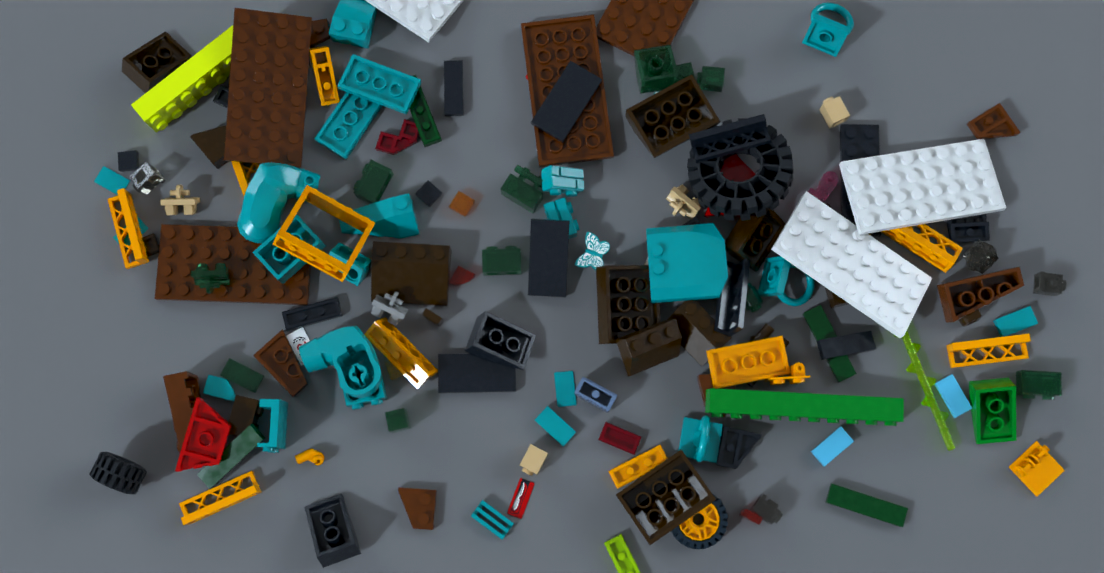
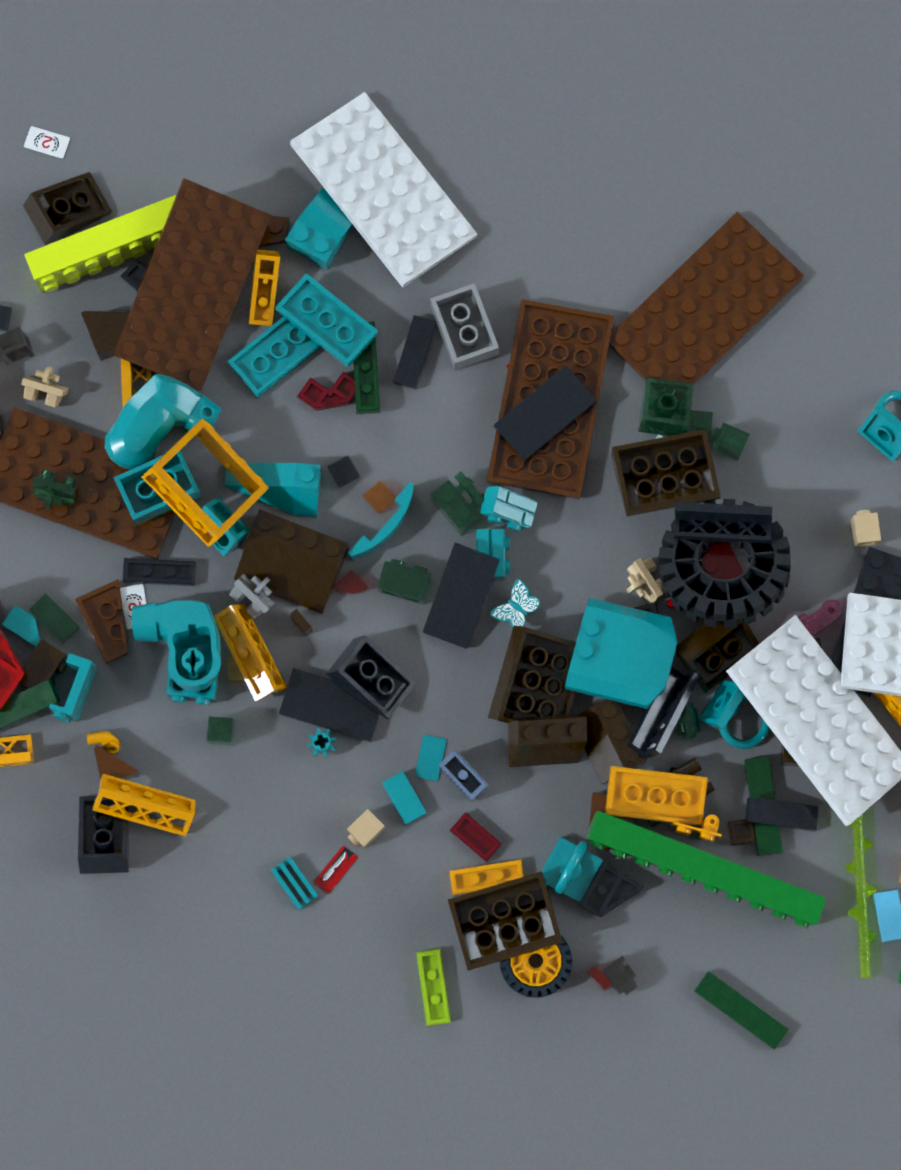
camera: 15 degrees right, 0 degrees up
clear green brick [353,160,394,204] -> none
reddish brown wing [398,487,437,530] -> none
medium azure tile [810,426,854,467] -> none
none -> white sticker [24,126,70,158]
none -> light orange fence [93,774,196,837]
none -> reddish brown slope [94,745,140,780]
none -> teal gear [307,728,337,758]
none -> teal slope [348,482,414,561]
none -> light grey brick [430,283,499,371]
none -> dark brown tile [728,819,756,846]

